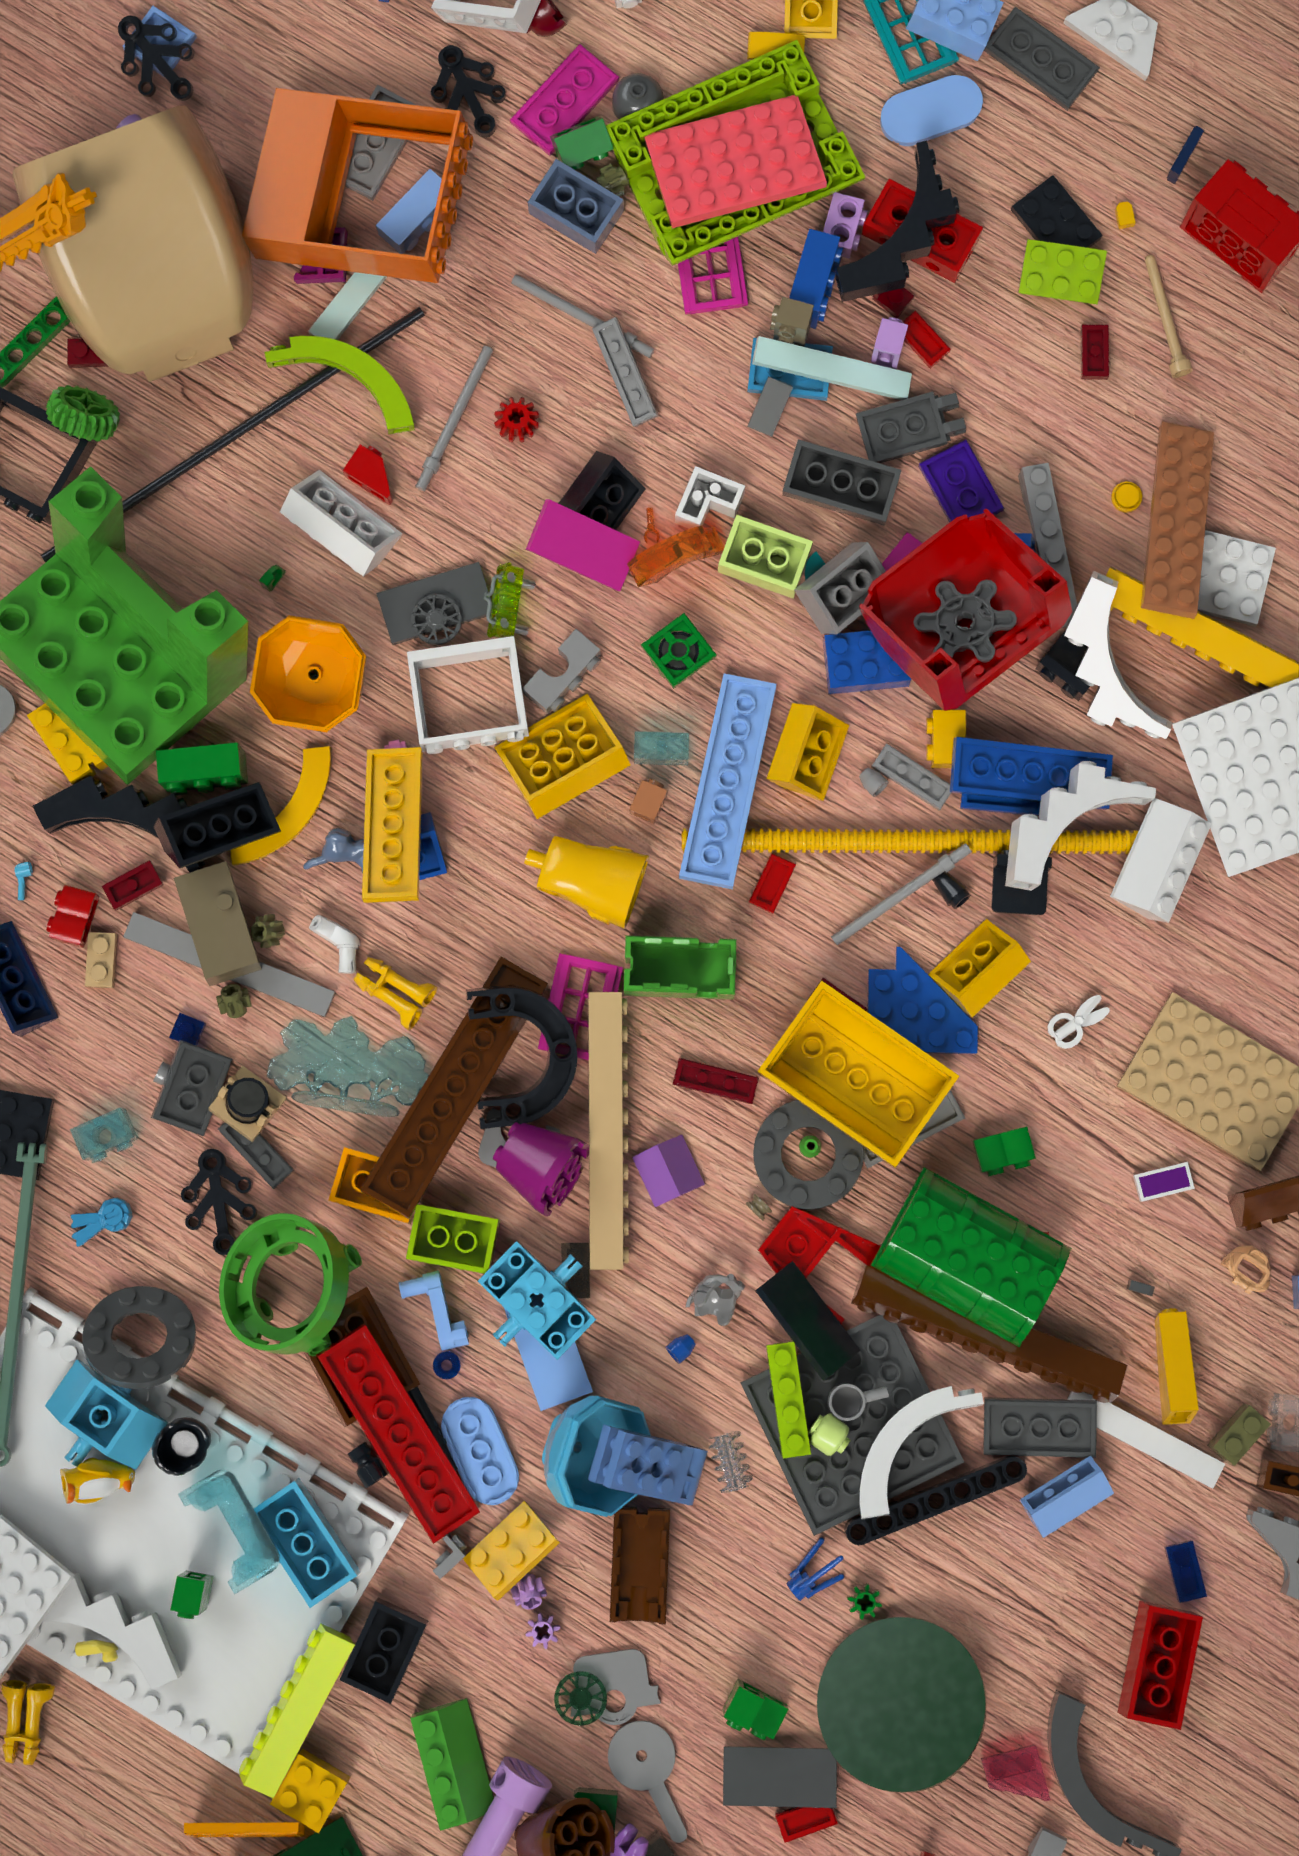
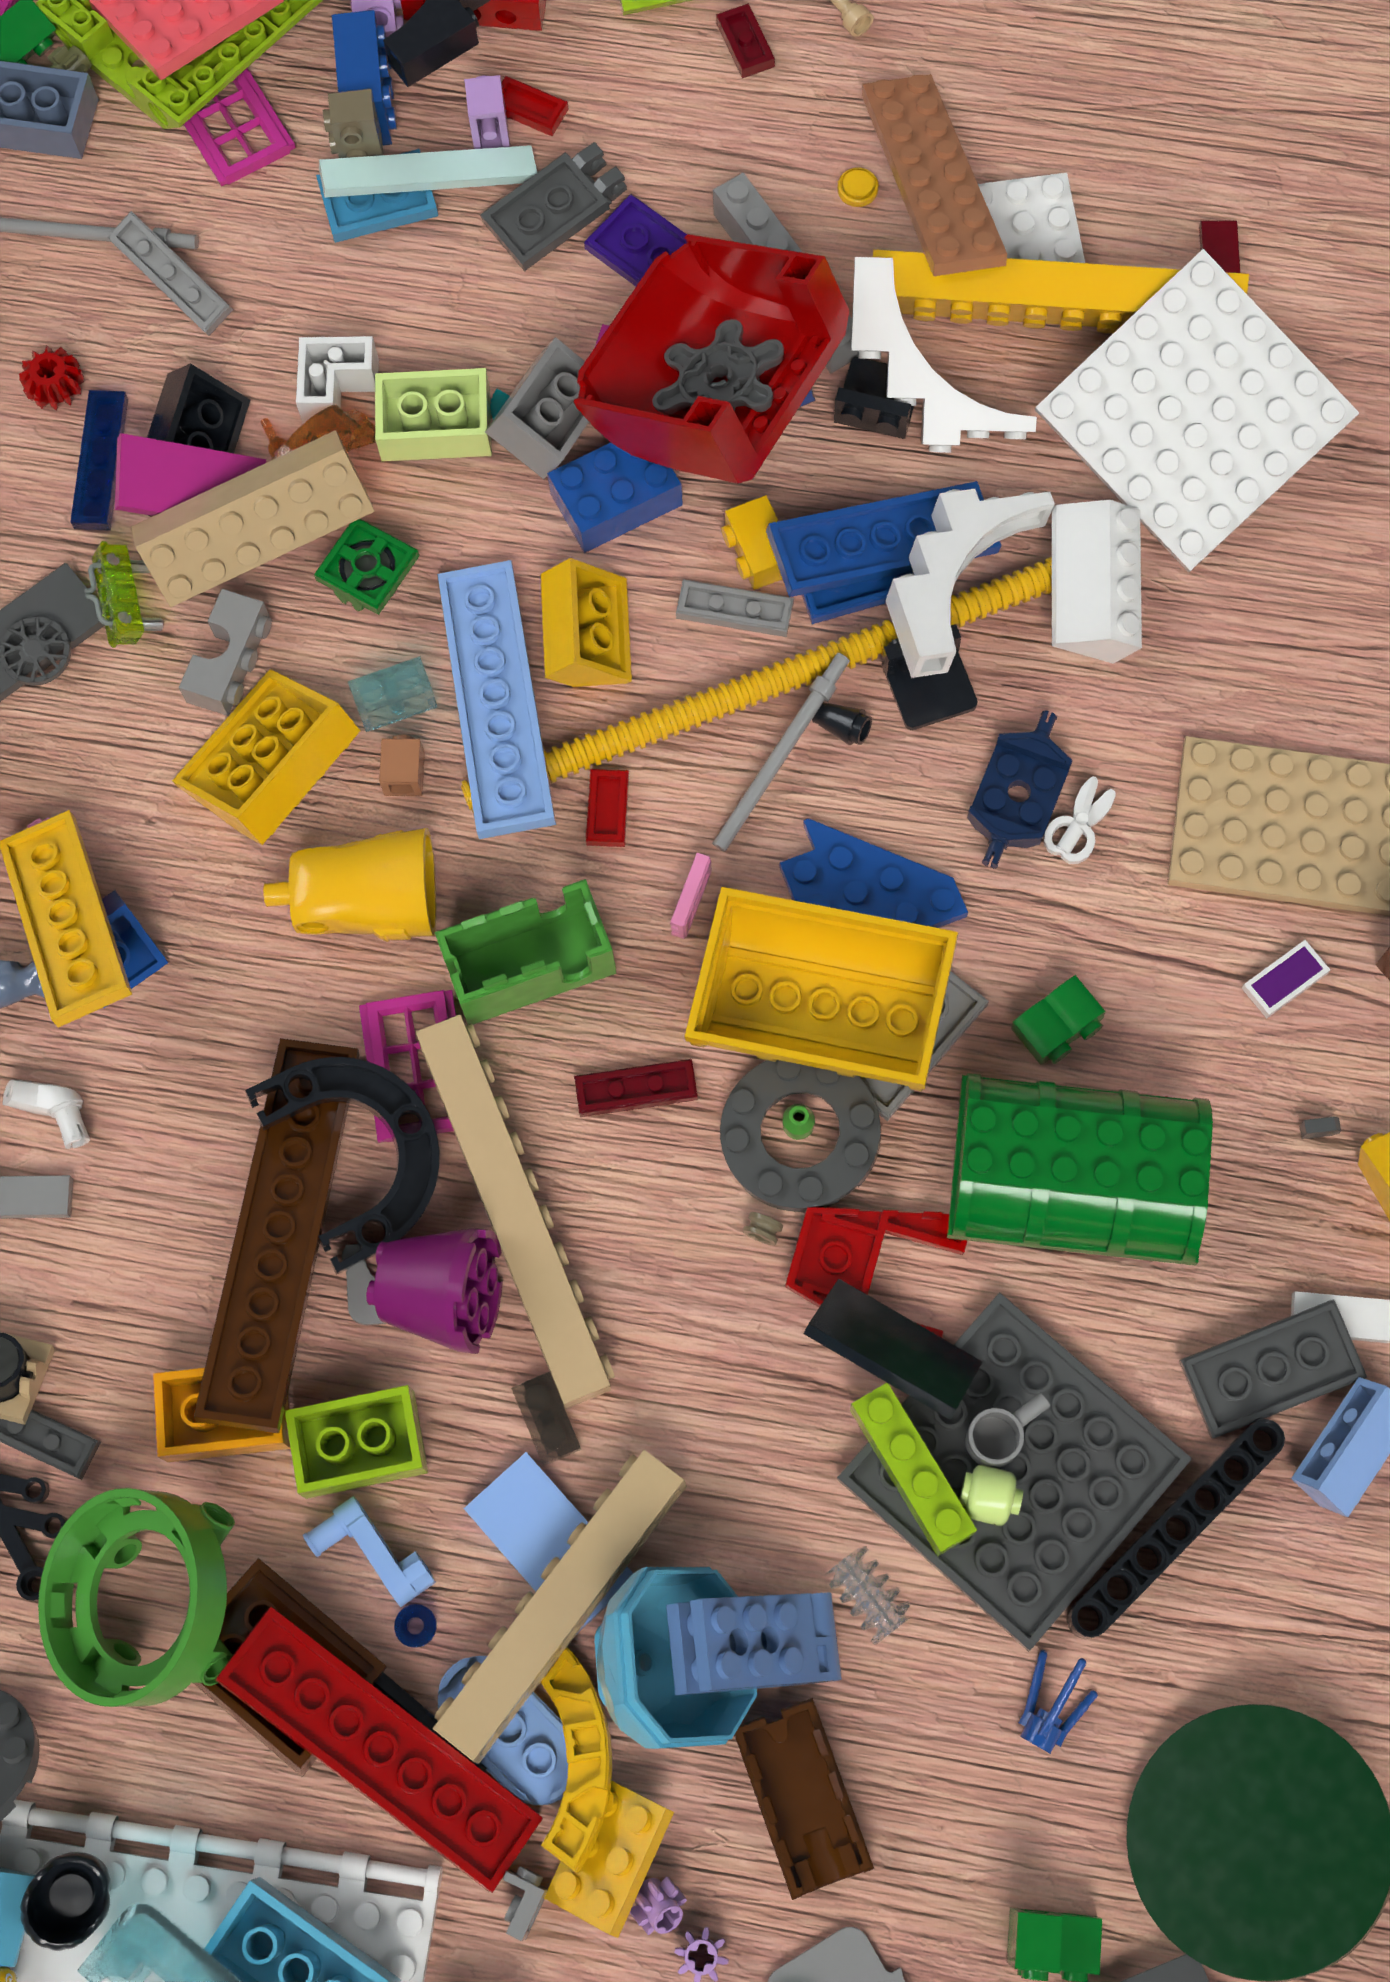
camera: 20 degrees left, 10 degrees down
clear light blue plant [267,1016,429,1117] -> none
black piece [347,1442,389,1489] -> none
yellow piece [353,957,437,1030] -> none
white window [407,636,529,754] -> none
medium azure slope [478,1241,596,1360] -> none
medium lavender slope [632,1135,705,1207] -> none
blue hose [665,1334,696,1364] -> none
light grey helmet [685,1274,745,1326] -> none
dark grey tile [747,376,793,437] -> none
dark grey brick [782,439,901,526] -> none
green gear [847,1583,882,1620] -> none
reddish brown brick [851,1265,1128,1403] -> none
light grey hose [859,768,889,797] -> none
white arch [859,1386,984,1519] -> none
dark red bracket [872,288,914,318] -> none
yellow slope [928,919,1031,1018] -> none
none -> clear blue plate [70,390,128,531]
none -> tan brick [131,430,375,608]
none -> tan brick [433,1450,687,1764]
none -> yellow tile [541,1647,612,1873]
none -> bright pink tile [670,853,712,939]
none -> dark blue plate [967,711,1073,869]

